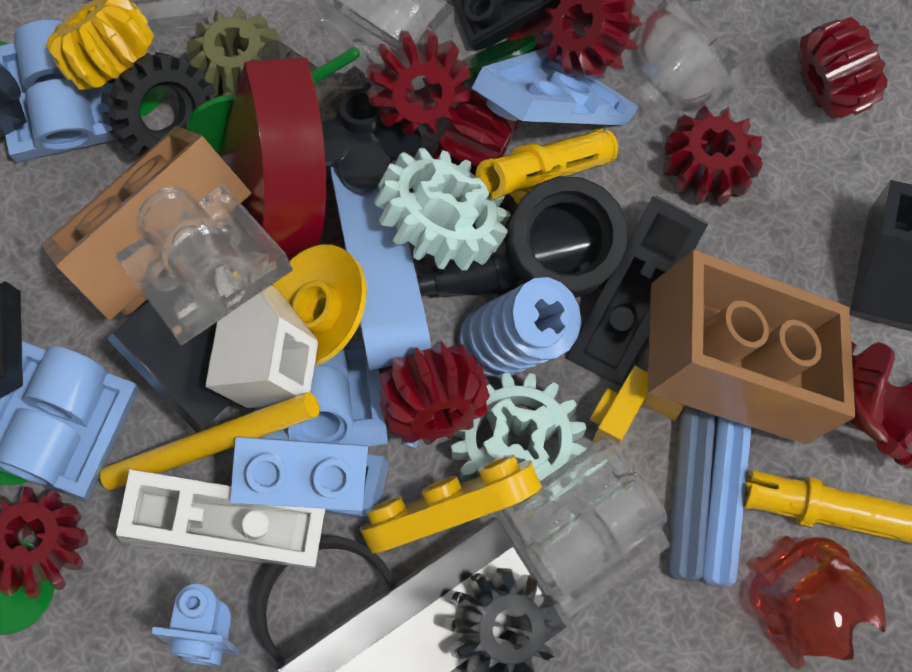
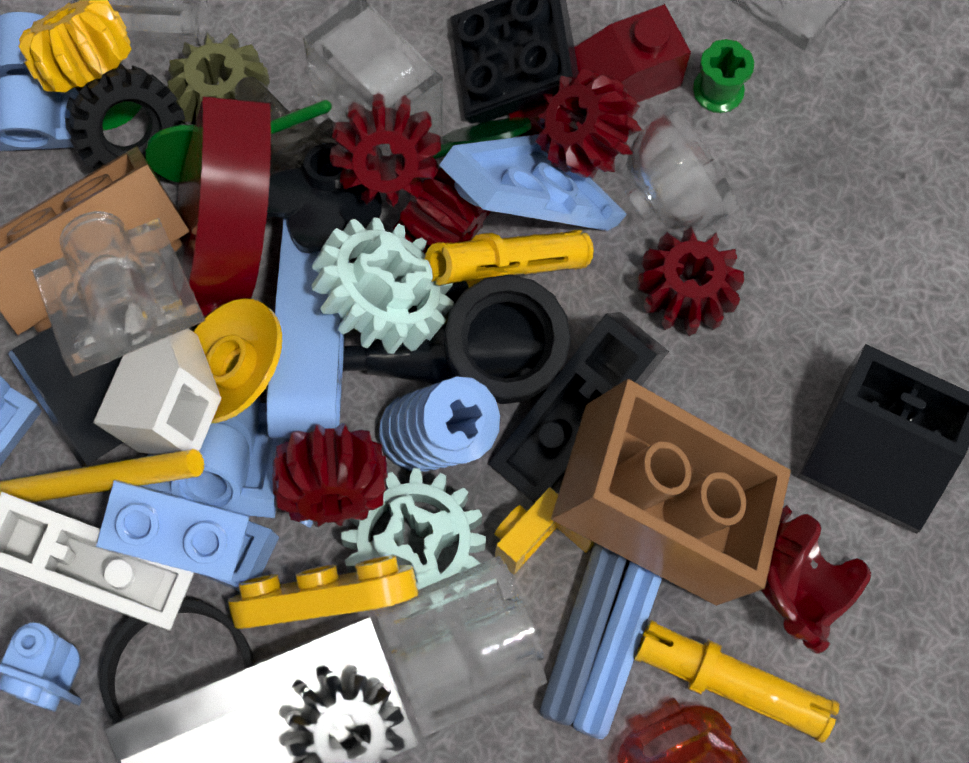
camera: 10 degrees right, 0 degrees up
dark red gear [797,17,888,119] -> none

